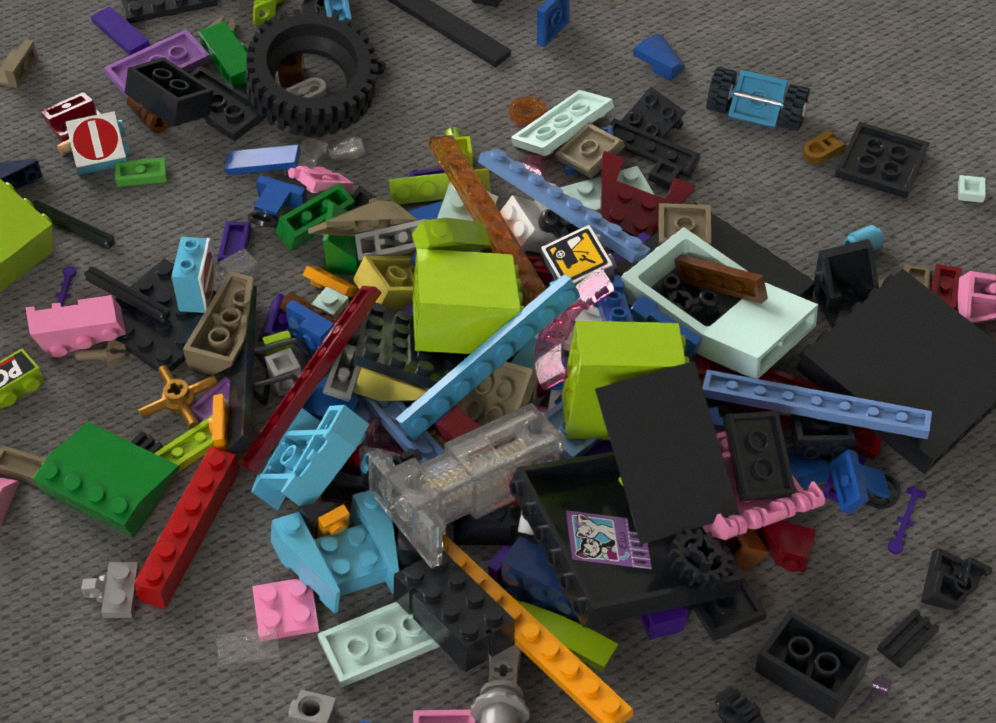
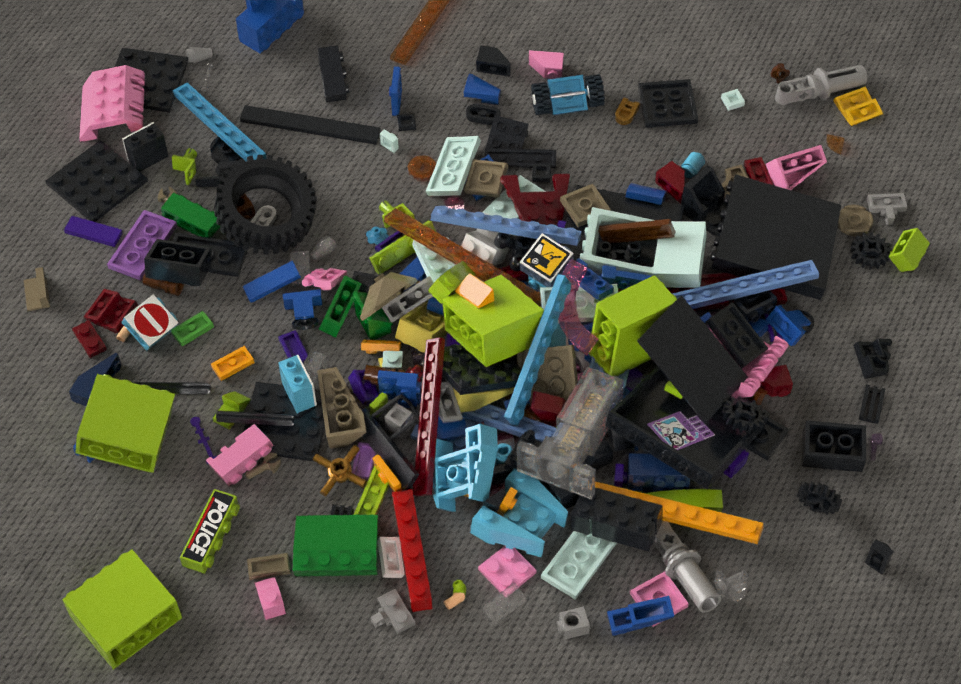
camera: 30 degrees left, 5 degrees up
dark purple piece [888,487,926,554] -> none
none -> dark red plate [72,320,107,358]
none -> light orange plate [211,346,255,381]
none -> lime slope [213,391,251,430]
none -> dark azure plant [366,226,389,245]
none -> white plate [378,537,405,578]
none -> light aqua plate [380,129,399,153]
none -> black tile [397,113,416,131]
none -> arm [444,580,466,610]
none -> slope [455,274,494,308]
none -> black plate [466,104,501,125]
none -> black slope [476,45,511,77]
none -> bright pink slope [529,50,564,79]
none -> blue slope [626,183,667,205]
none -> dark red slope [655,161,685,204]

